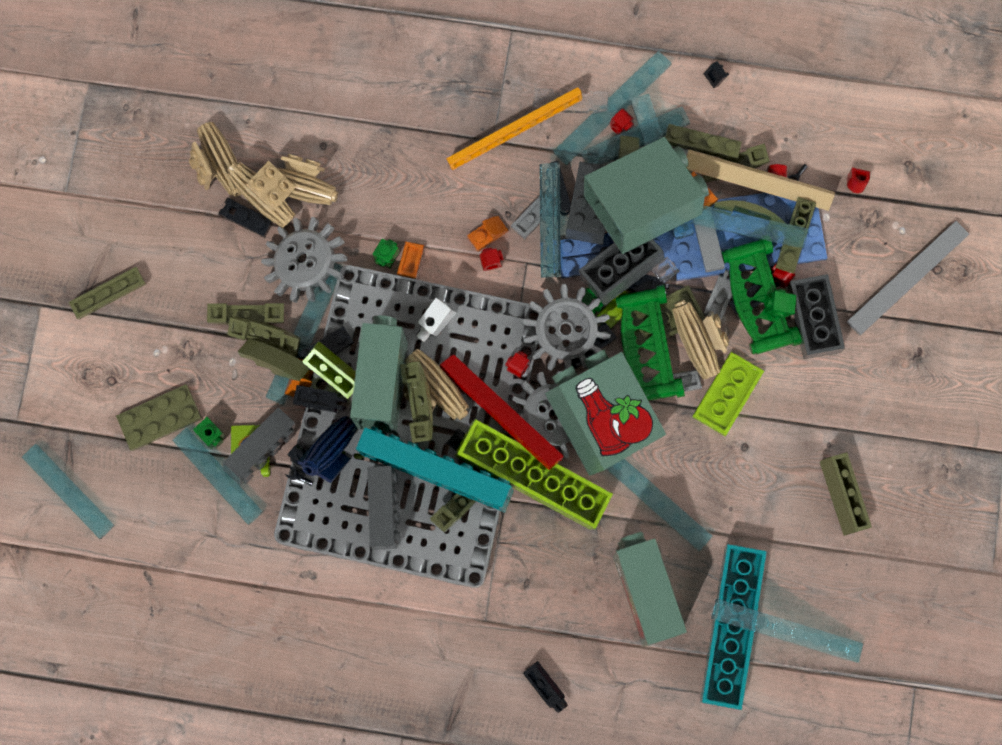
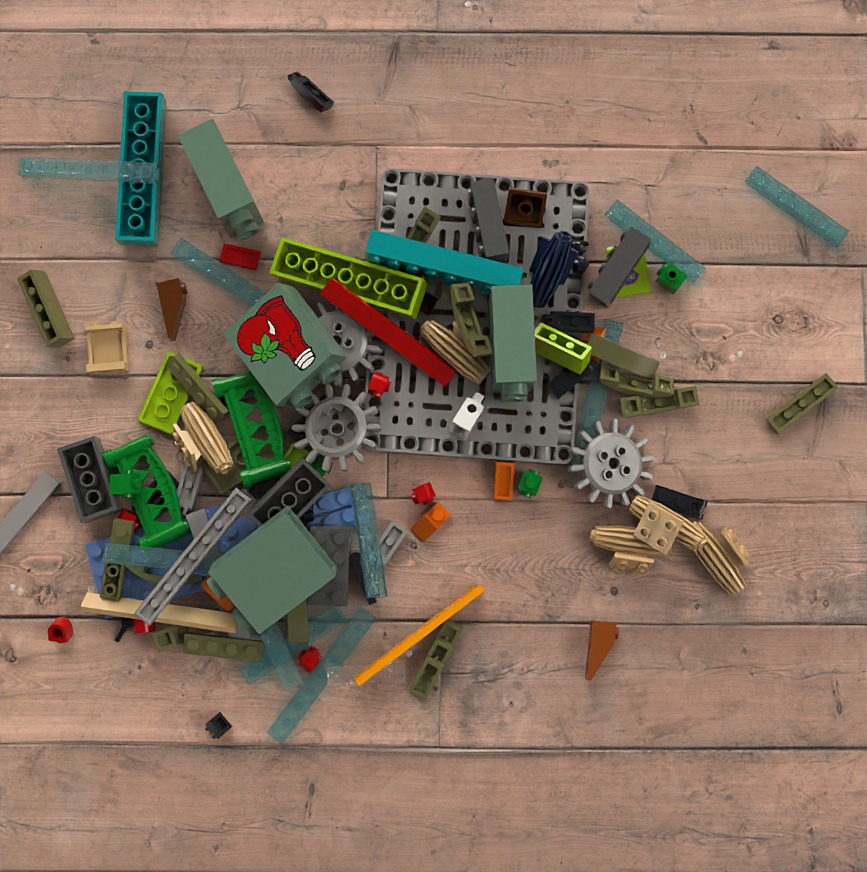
camera: 165 degrees right, 5 degrees up
olive plate [116,384,202,451] -> none
none -> tan panel [84,321,129,375]
none -> light grey tile [134,488,252,626]
none -> reddish brown slope [156,278,188,341]
none -> olive plate [167,353,228,424]
none -> red tile [219,243,261,271]
none -> olive slope [409,619,464,700]
none -> reddish brown slope [504,187,547,228]
none -> dark orange slope [585,620,619,680]

